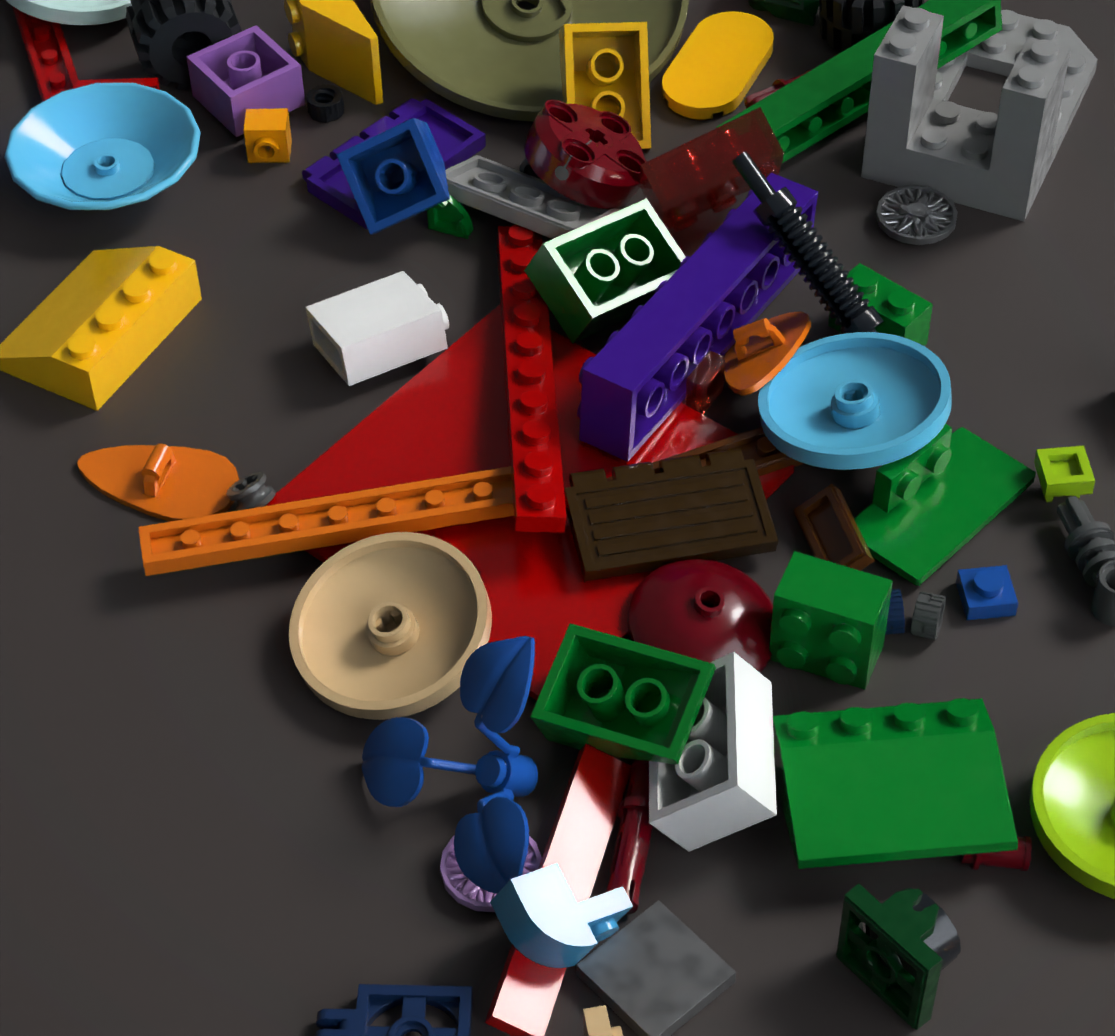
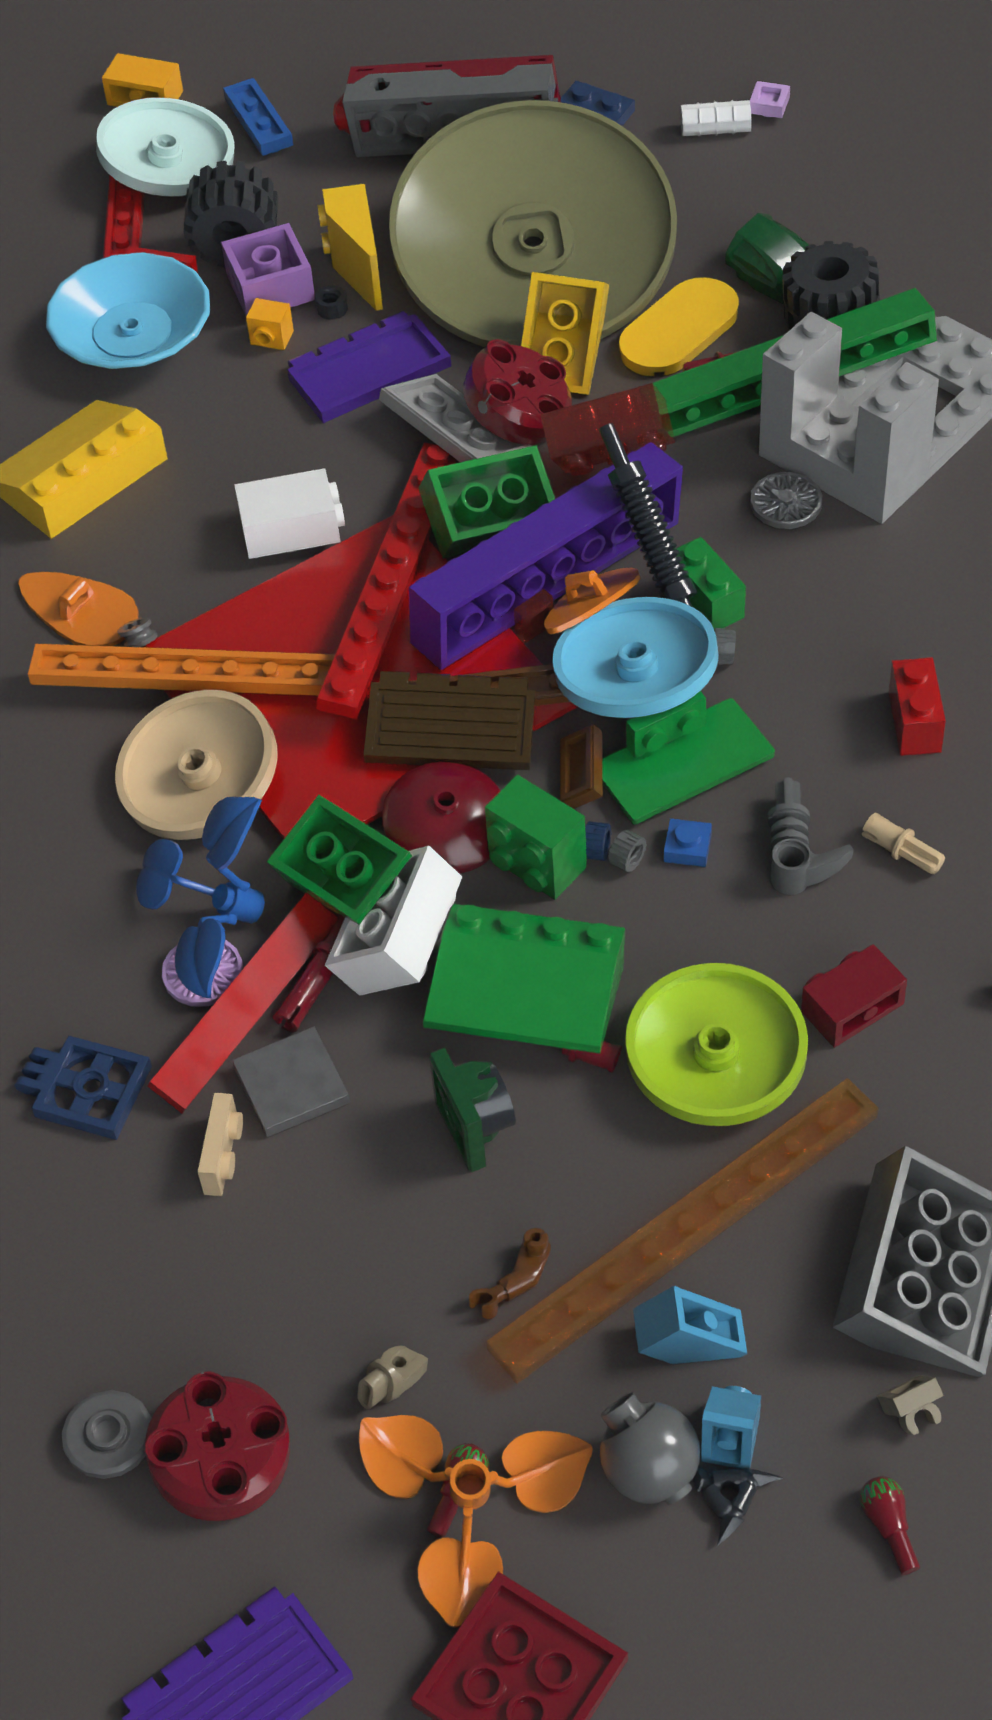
camera: 20 degrees right, 5 degrees up
blue slope [336,118,450,235] -> none
green tile [427,194,473,239] -> none
brick [490,863,633,968] -> none
lime tile [1034,446,1095,502] -> none

